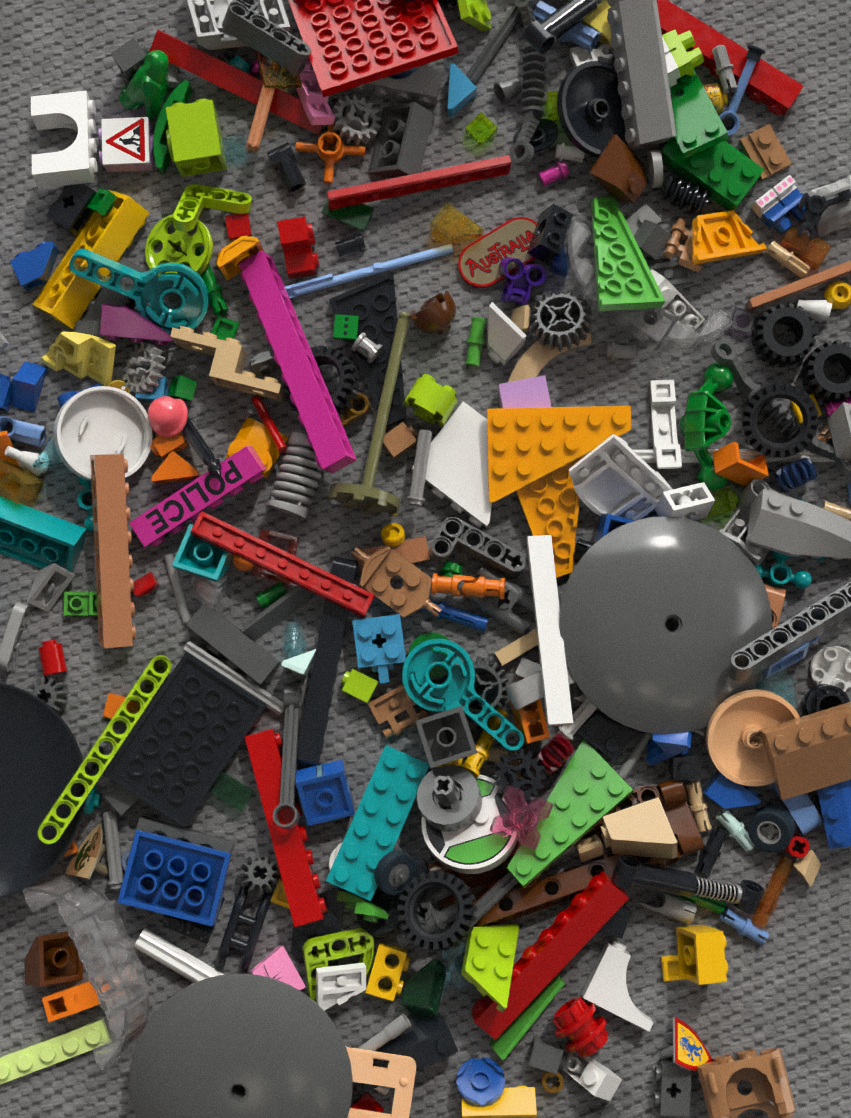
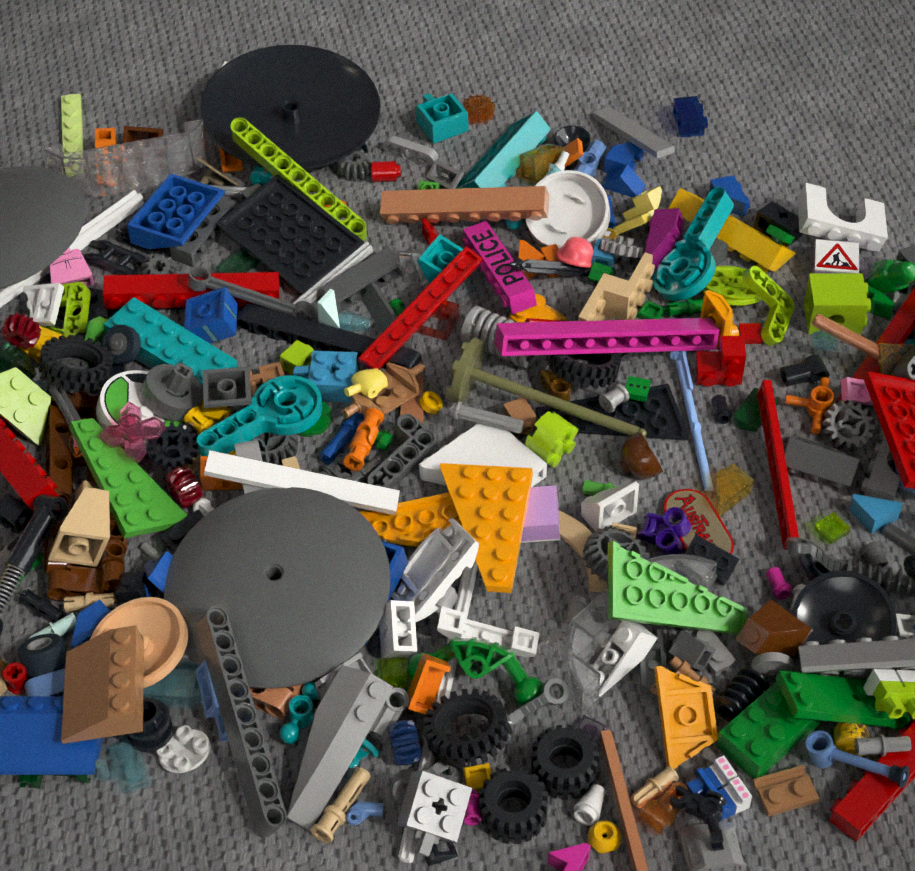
camera: 100 degrees right, 35 degrees down
none -> dark red gear [1,313,41,350]
none -> light yellow piece [344,368,388,398]

